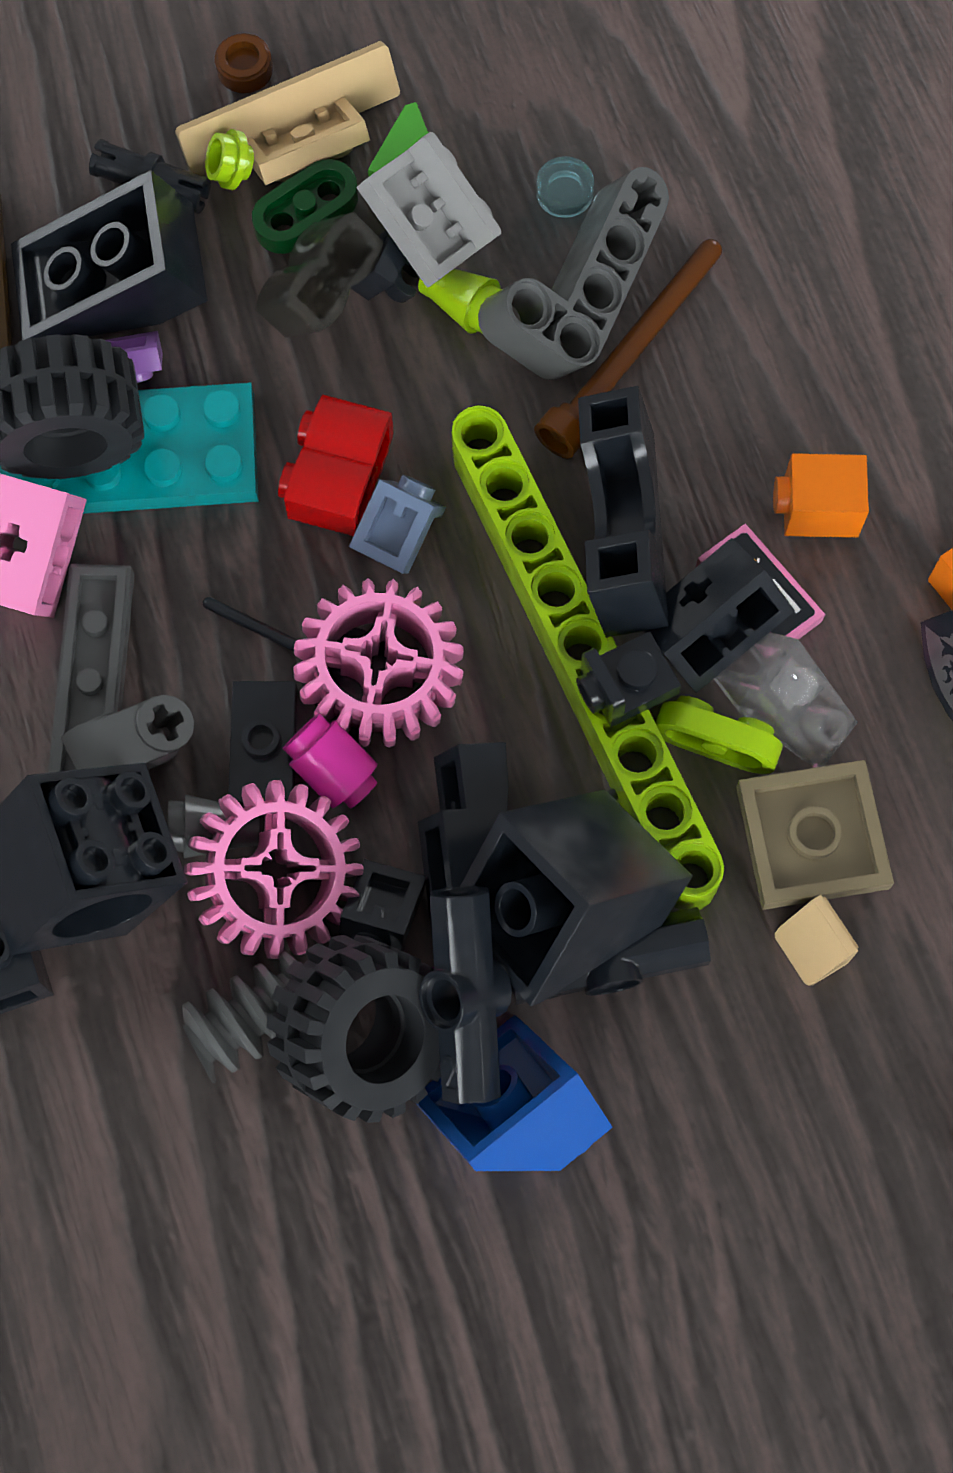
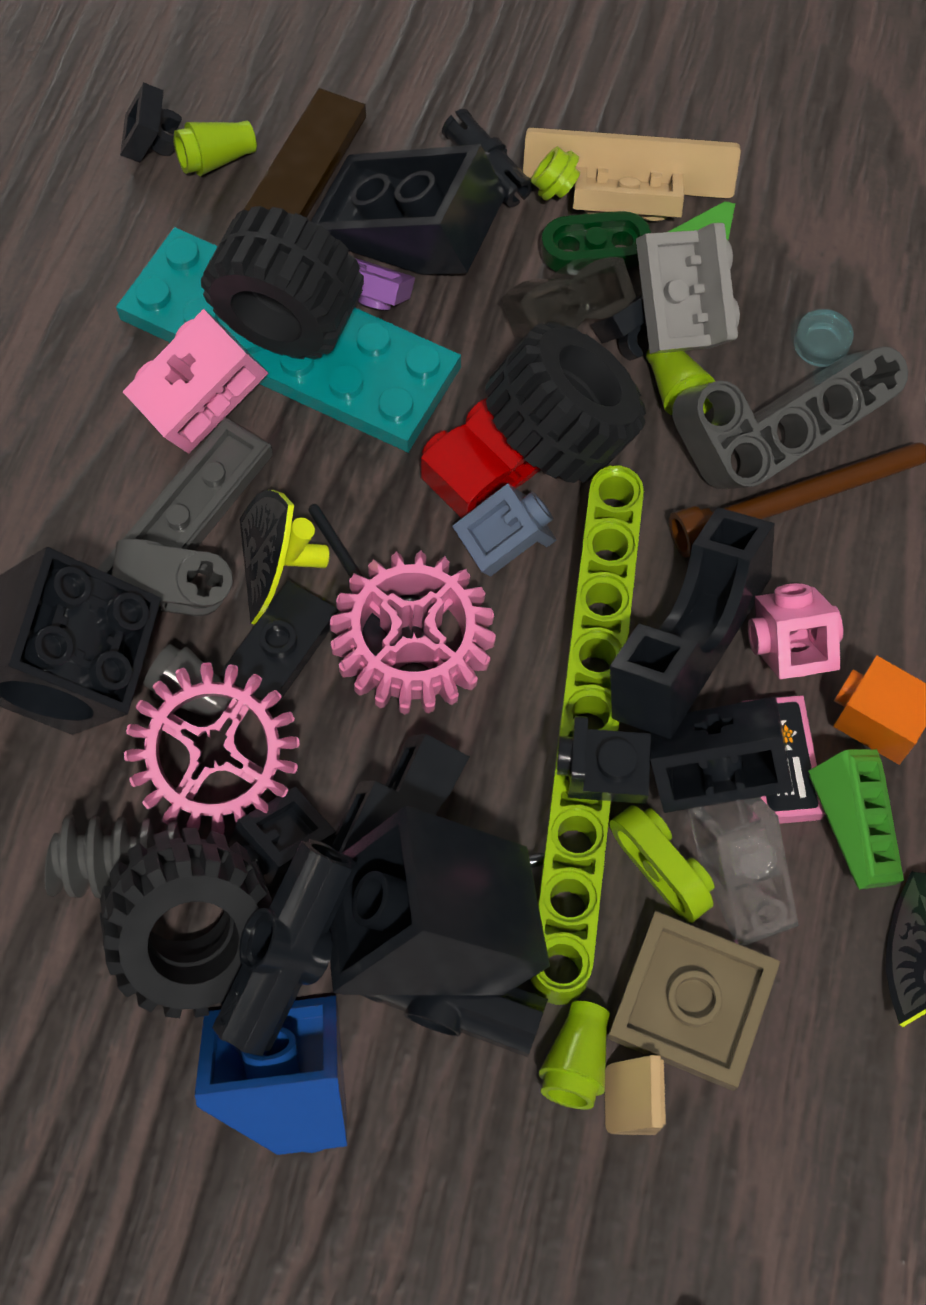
camera: 30 degrees right, 5 degrees down
reddish brown tile [215,33,273,93] -> none
dark pink brick [283,713,378,809] -> none
none -> shield [240,490,329,624]
none -> black tyre [485,322,646,483]
none -> lime cone [539,1001,610,1110]
none -> bright pink brick [748,583,843,679]
none -> bright green slope [808,749,904,890]

